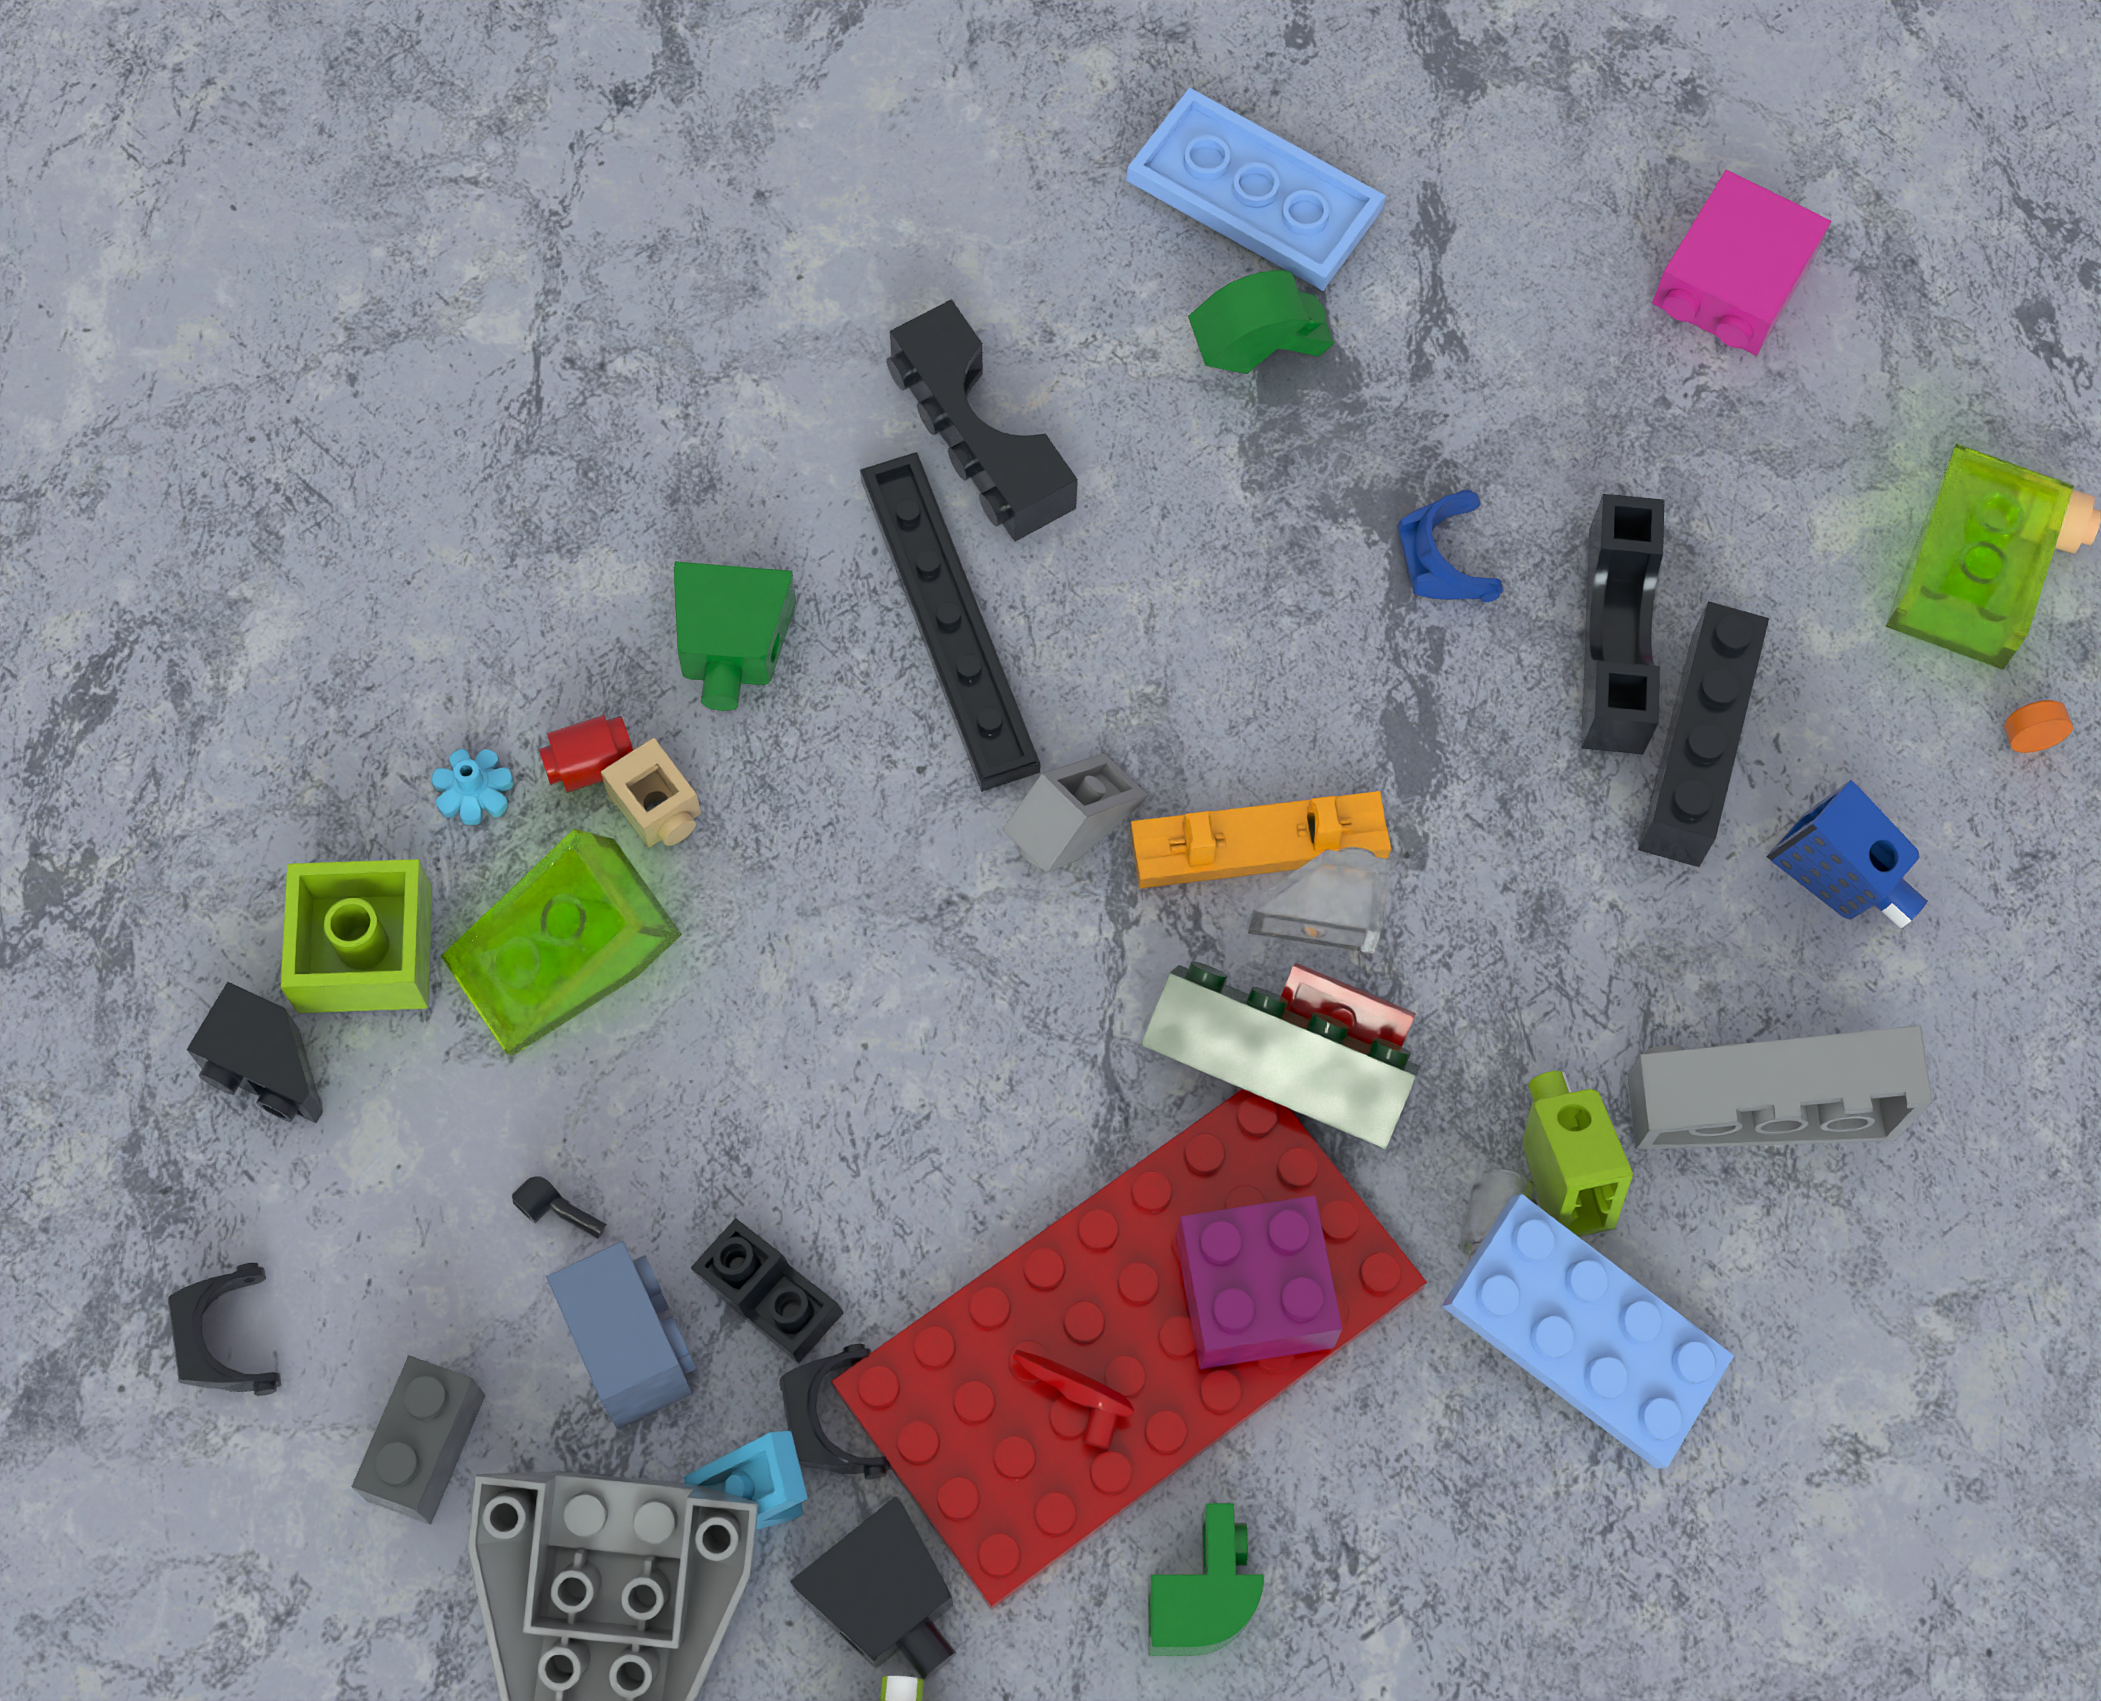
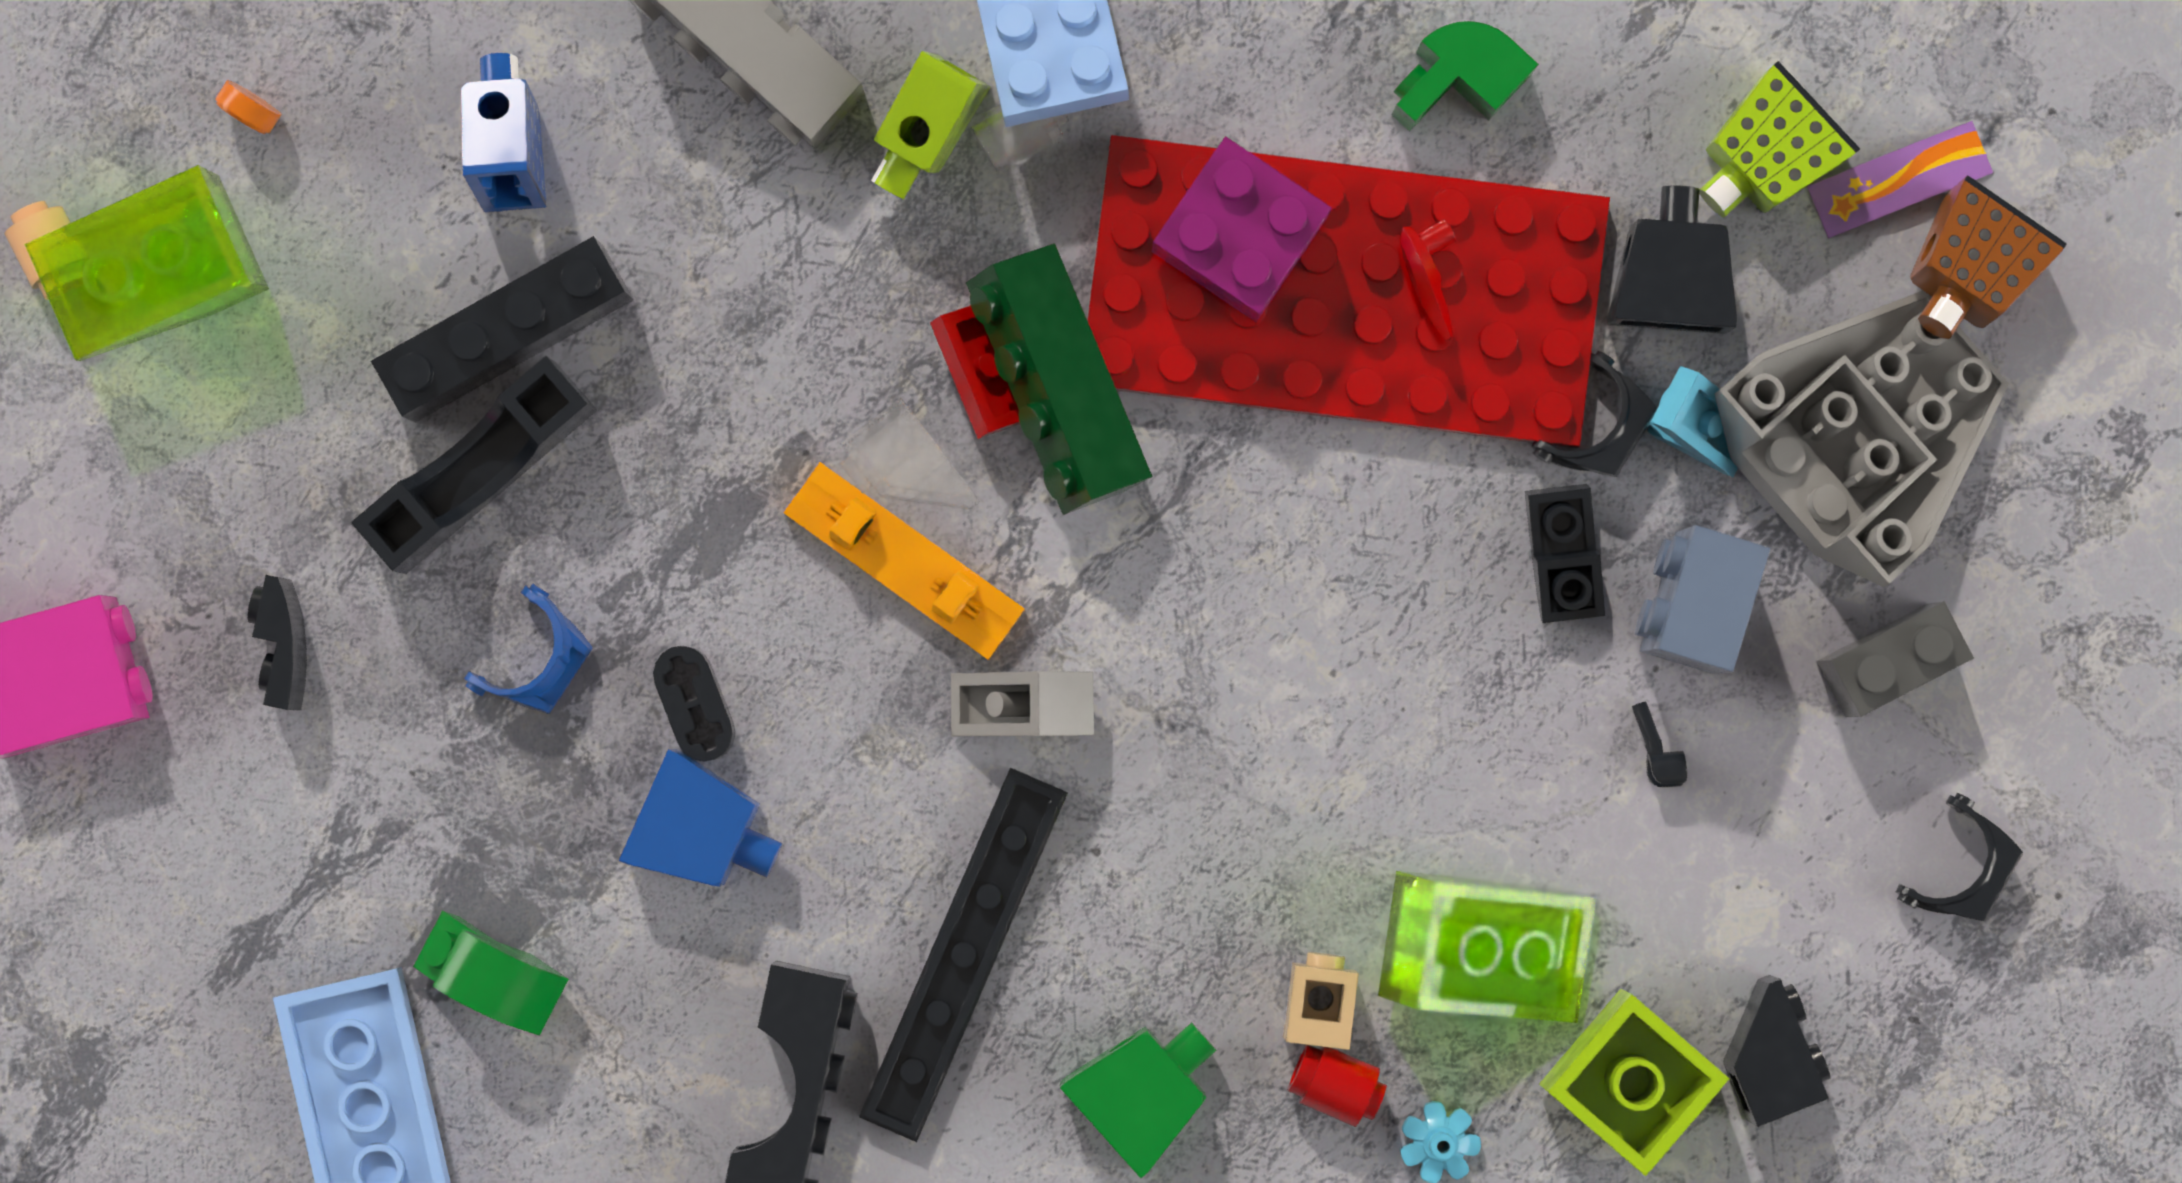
camera: 135 degrees left, 20 degrees up
none -> black slope [247,575,307,710]
none -> blue torso [619,749,782,887]
none -> black beam [653,646,736,762]

